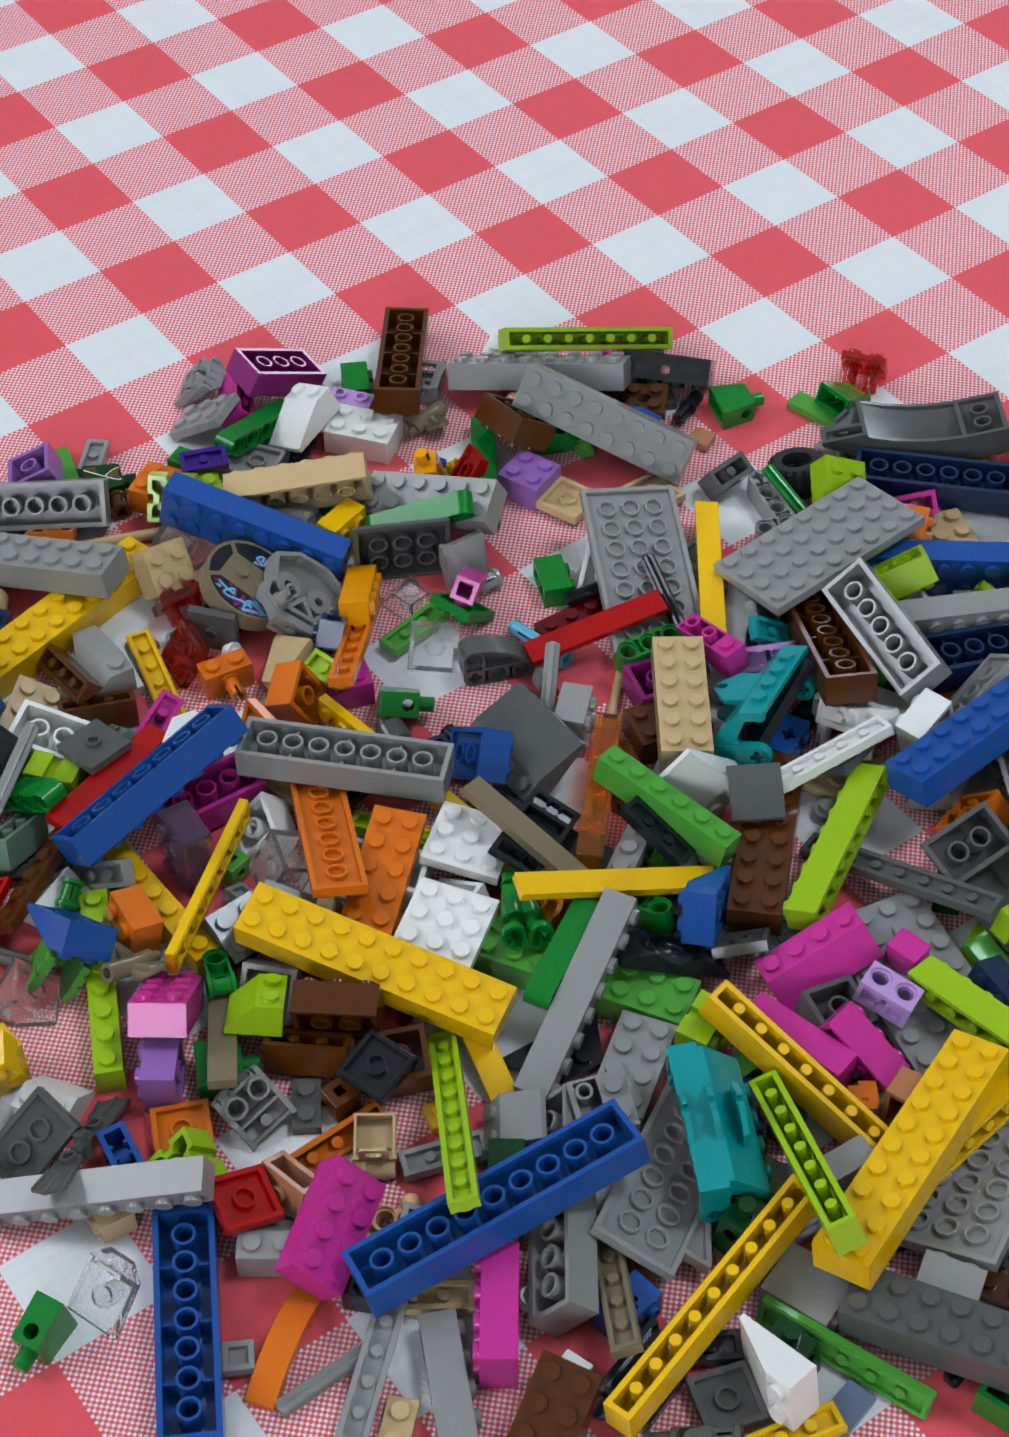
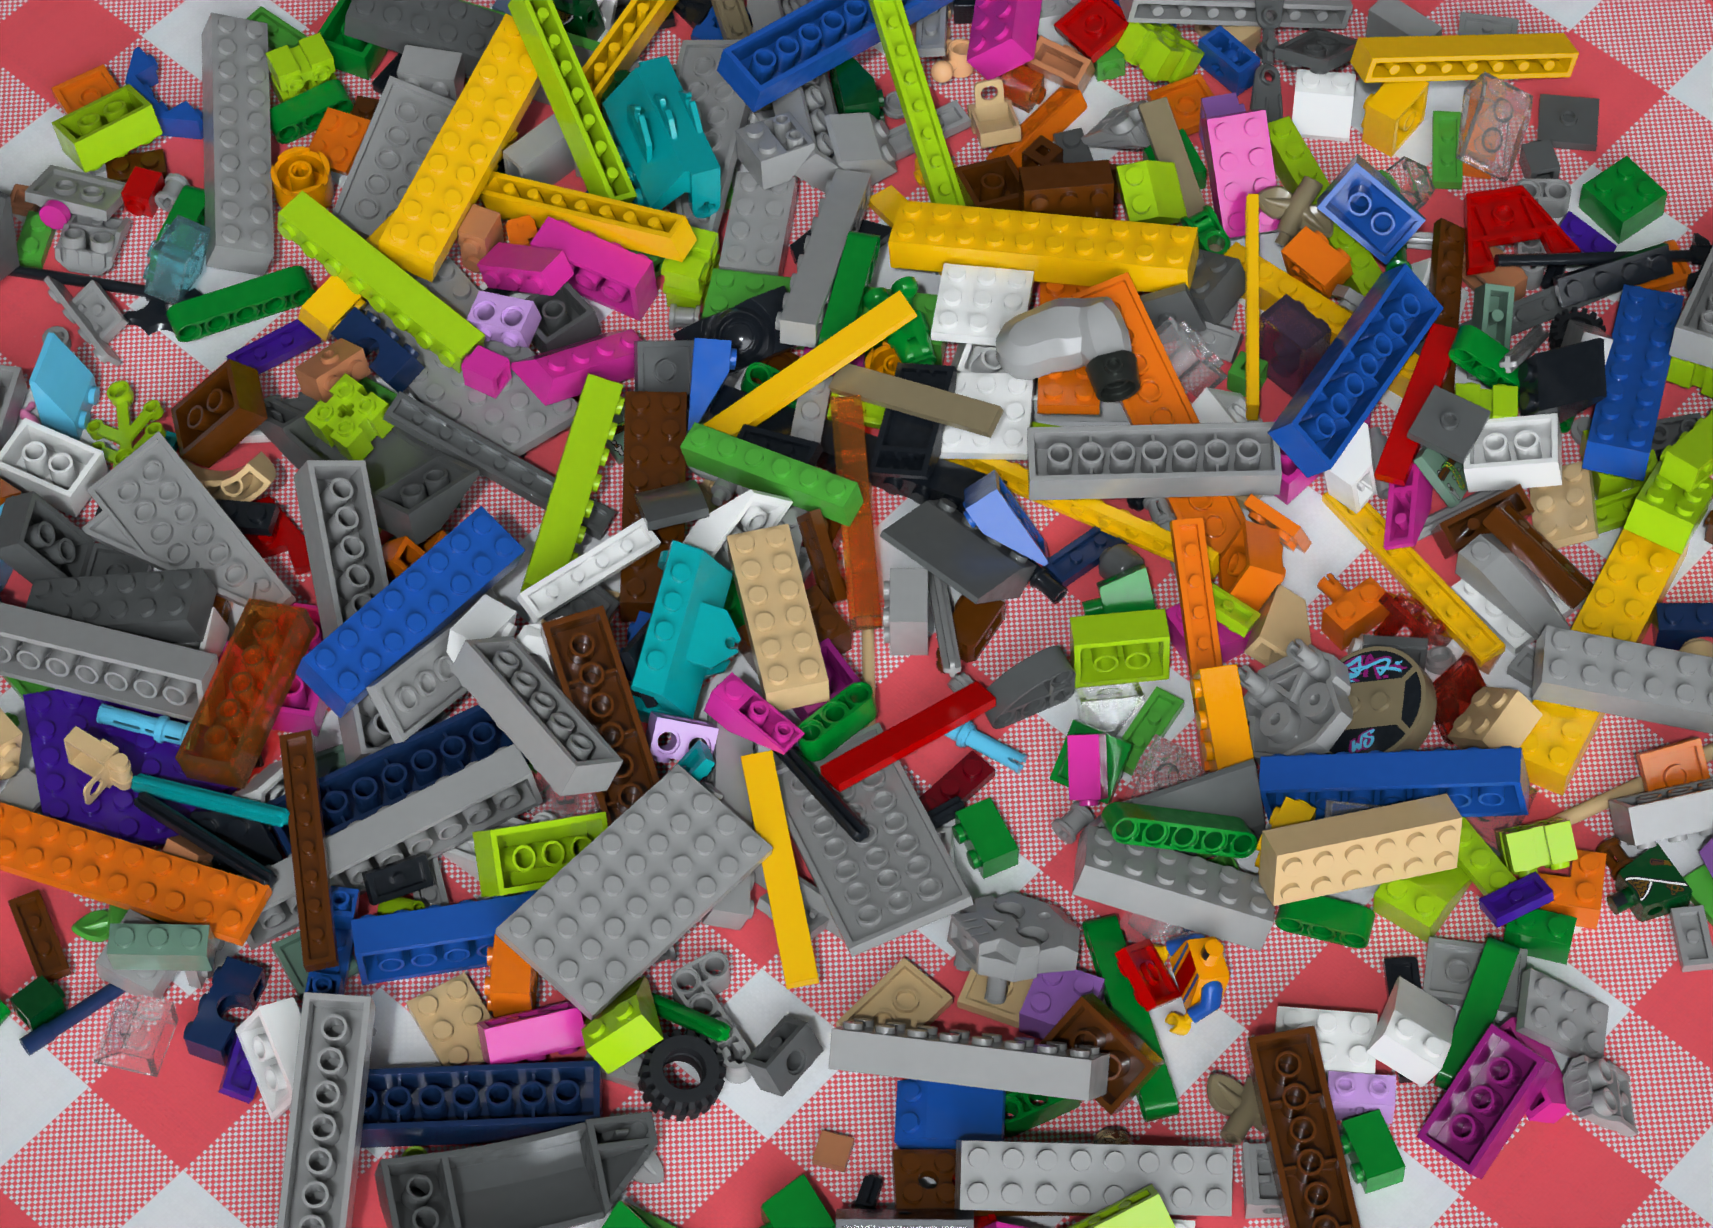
camera: 170 degrees right, 10 degrees up
brick [312,612,348,654] -> none
black plate [335,1028,419,1106] -> none
none -> light grey brick [947,892,1080,1004]
none -> light grey piece [996,297,1140,402]
none -> lime brick [1070,608,1170,688]
none -> light grey plate [1507,645,1535,688]

